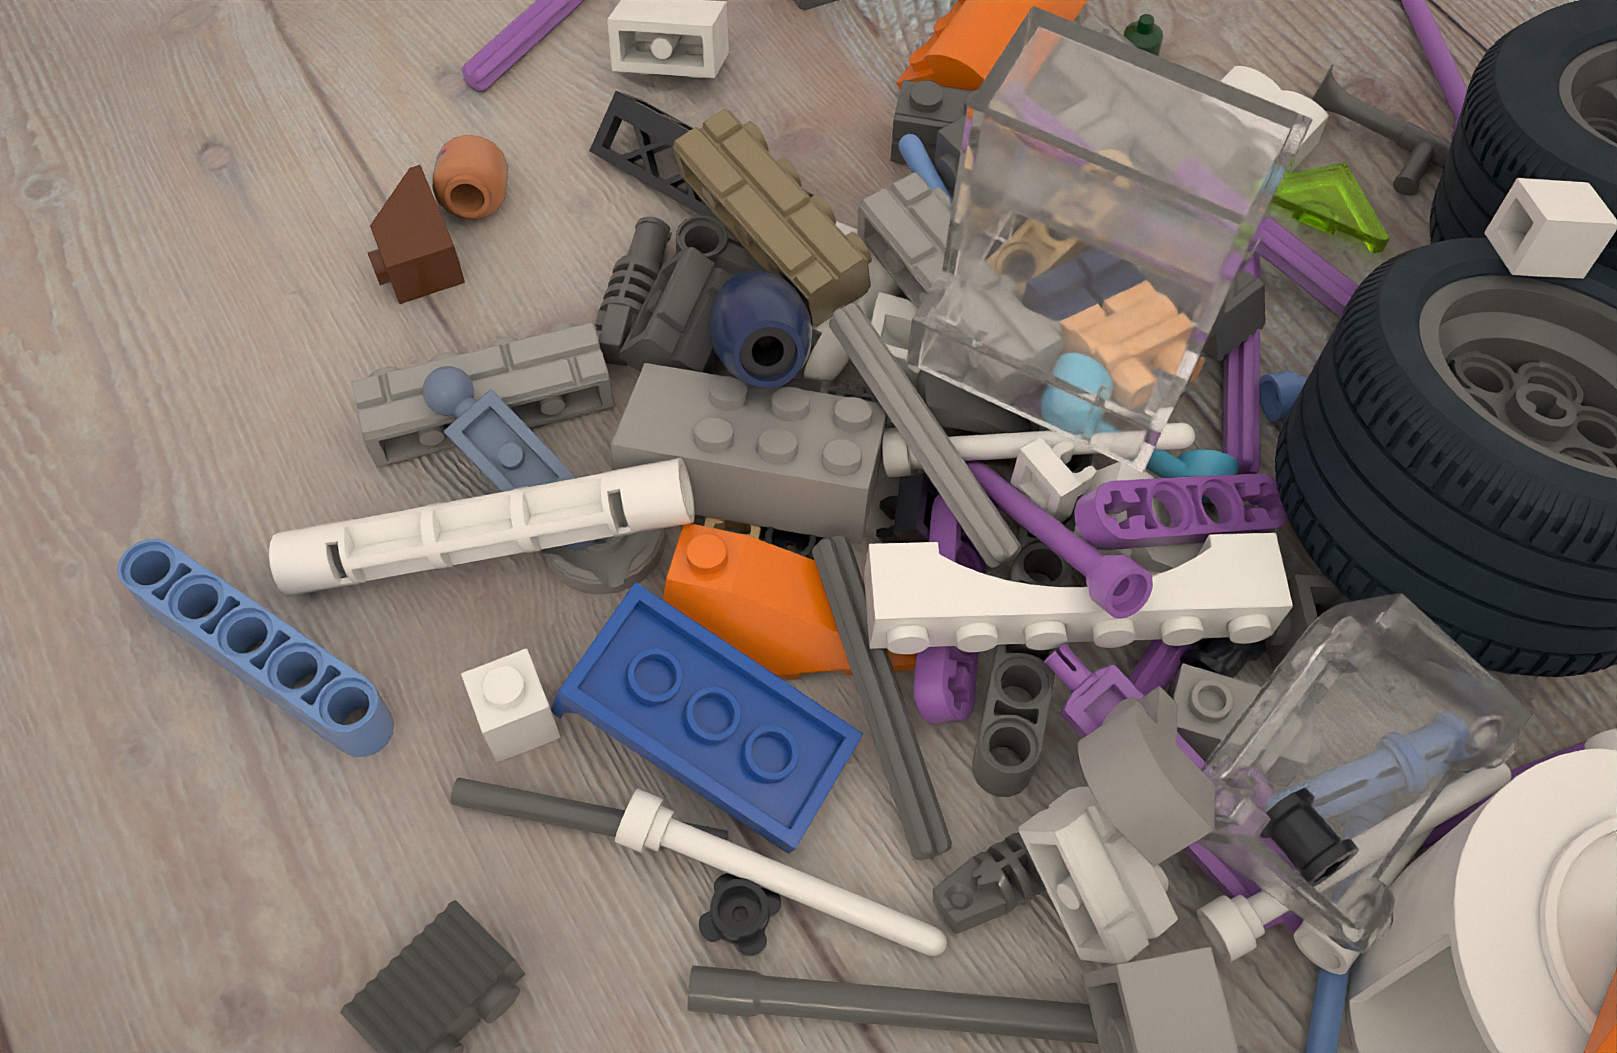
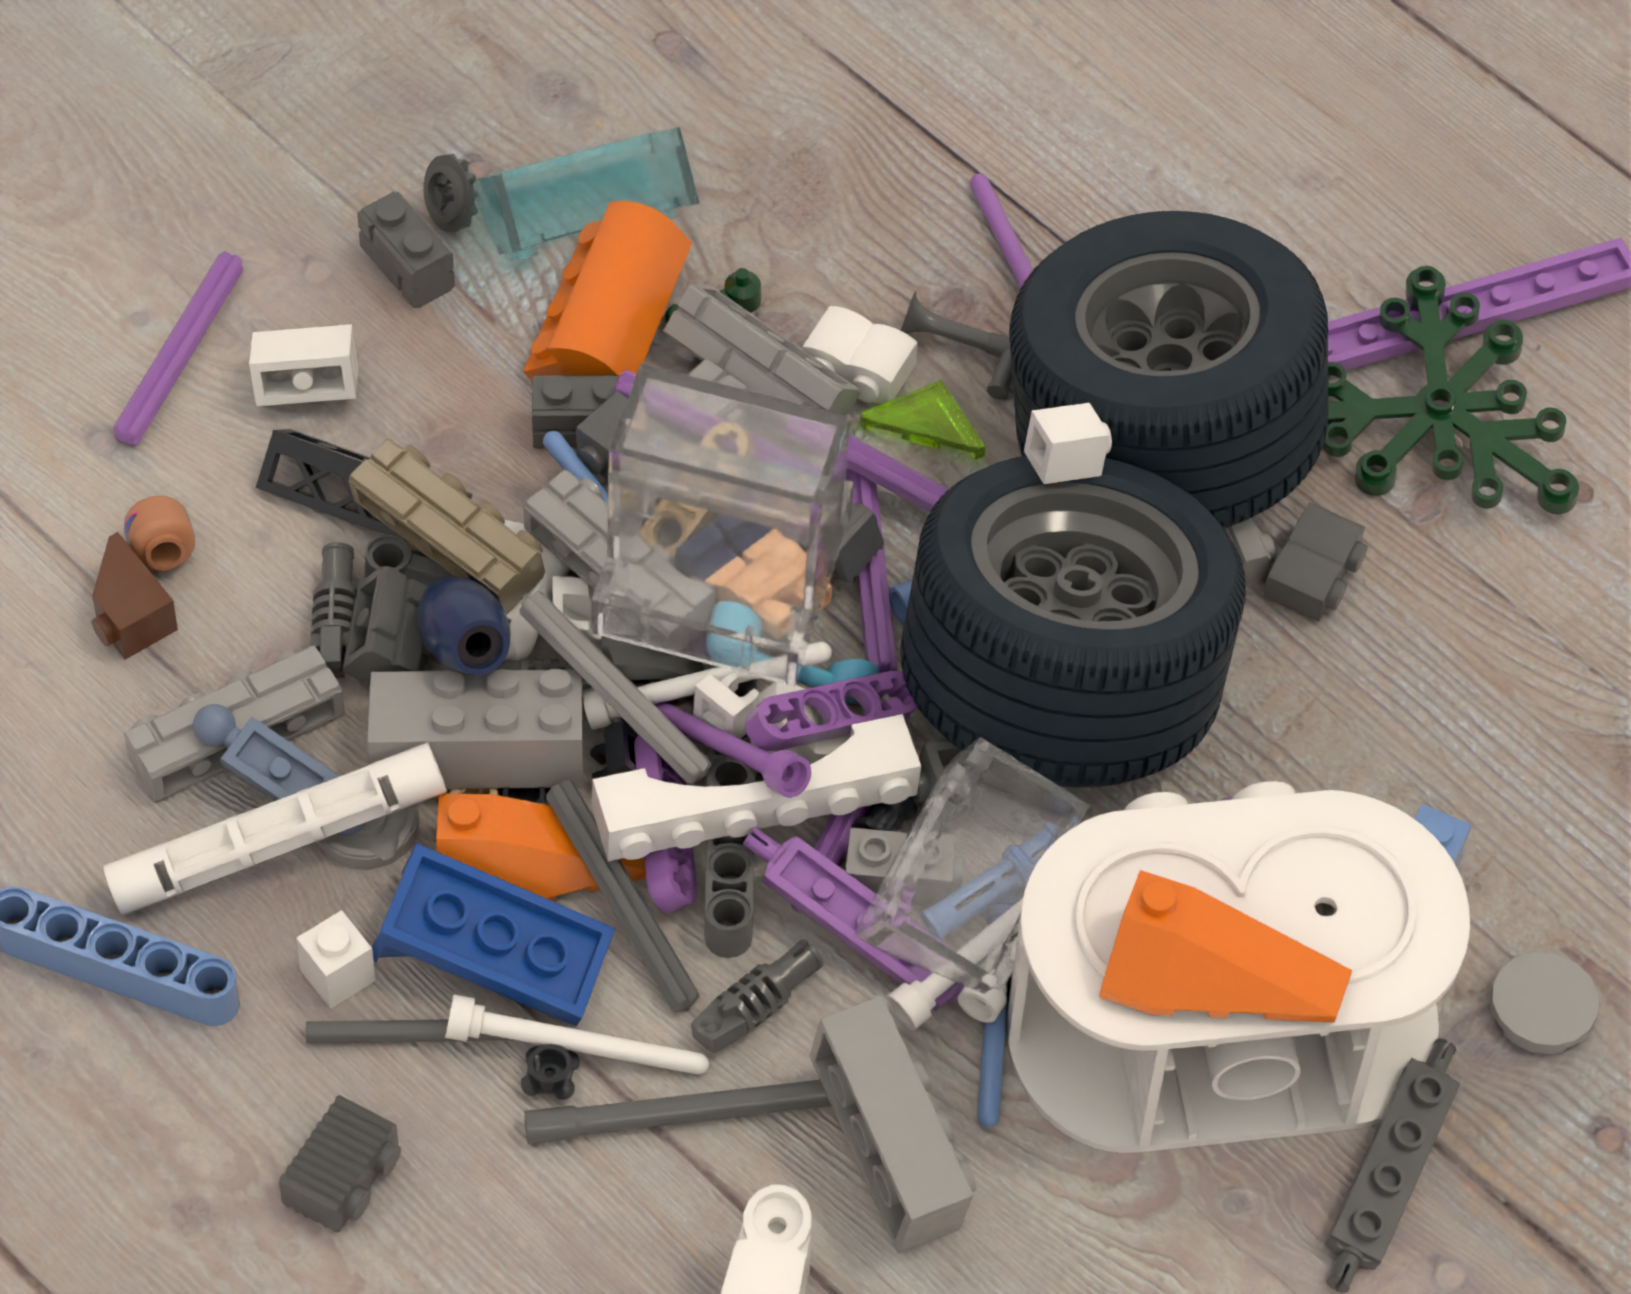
camera: 15 degrees left, 5 degrees down
white brick [1018,787,1178,965] -> none
light grey brick [1078,686,1216,867] -> none
black bush [1254,787,1359,890] -> none

